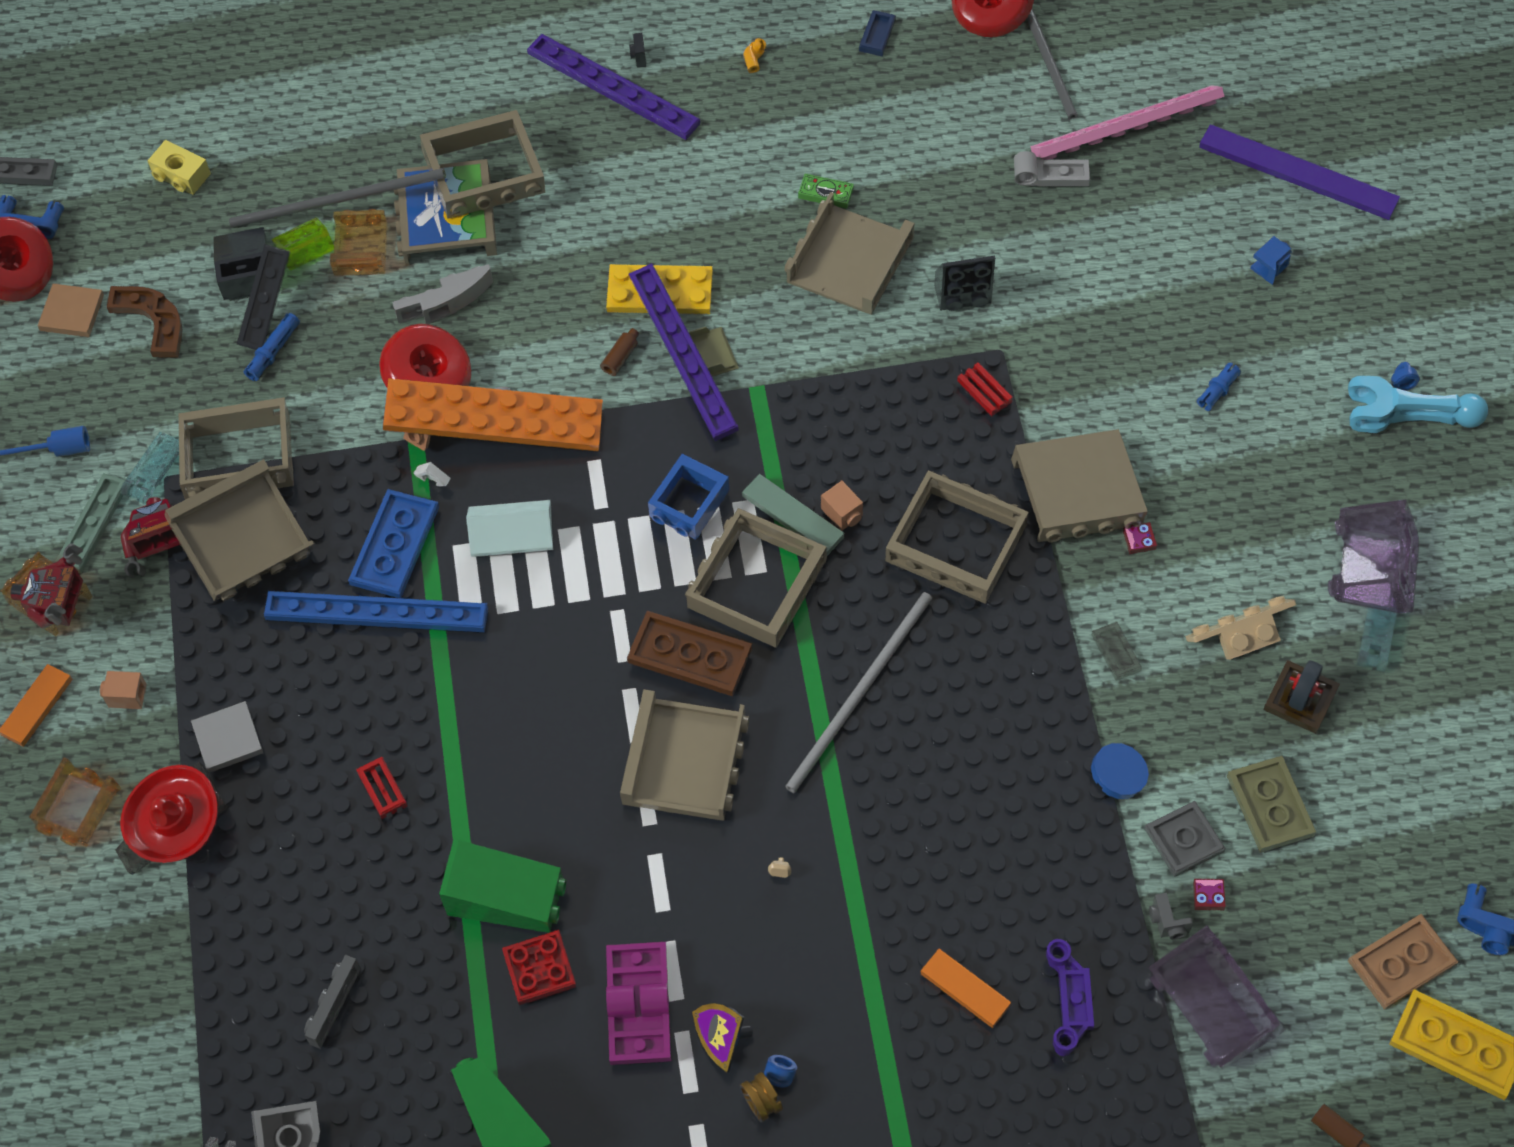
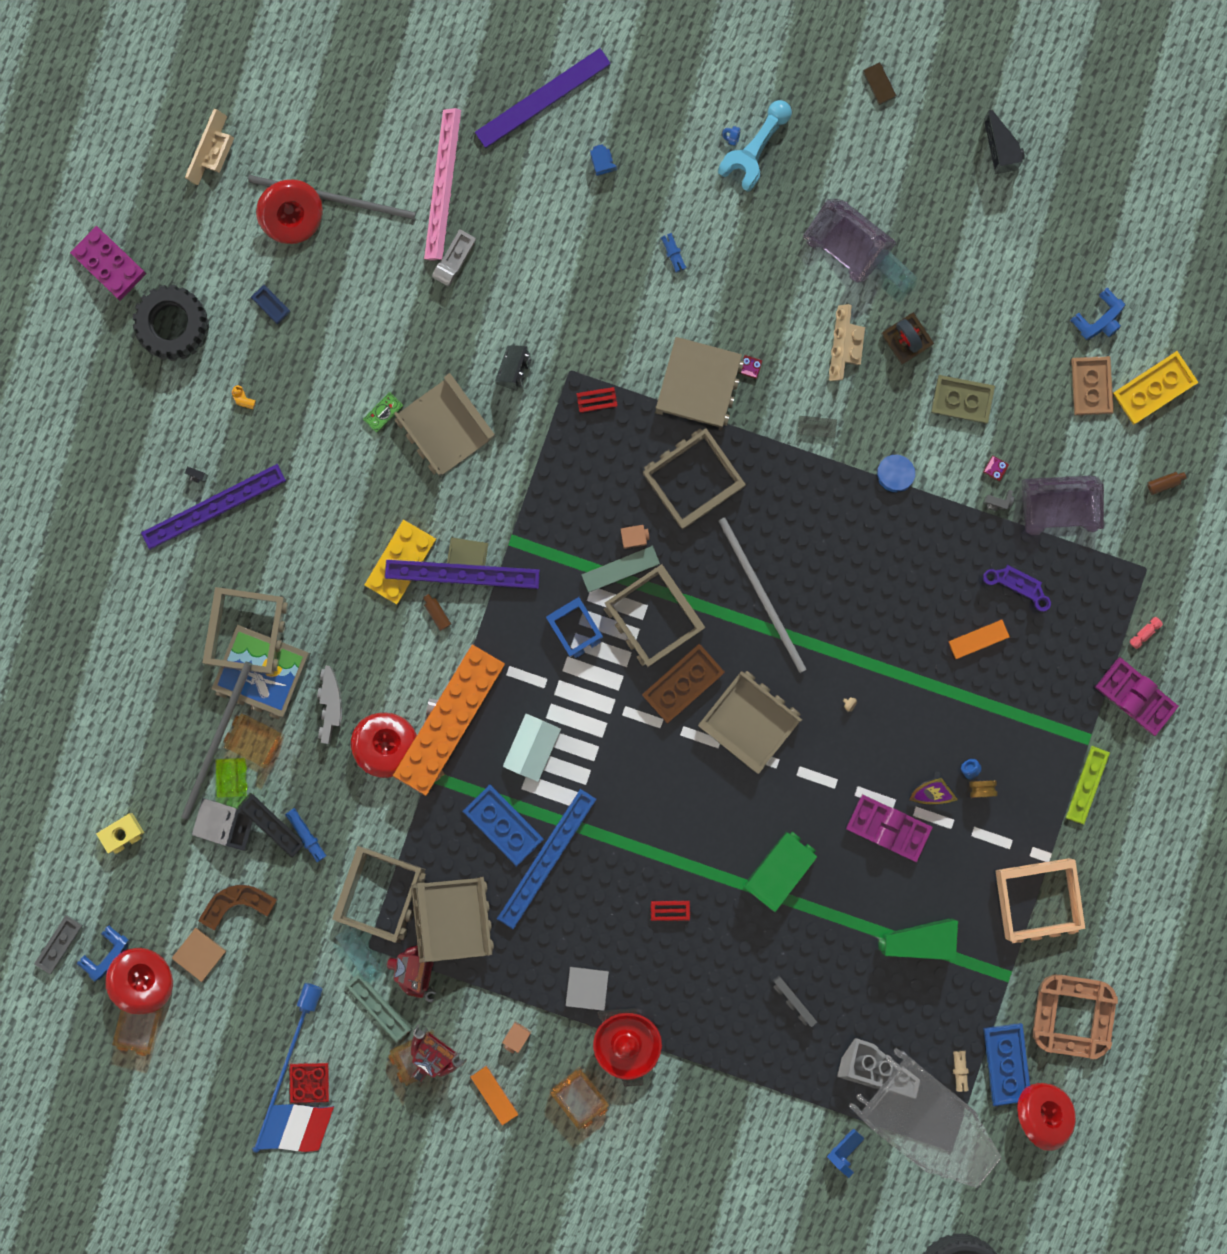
camera: 60 degrees left, 25 degrees up
white tile [413,462,451,486] -> none
red tile [502,930,576,1005] -> none
dark grey tile [1144,801,1226,877] -> none

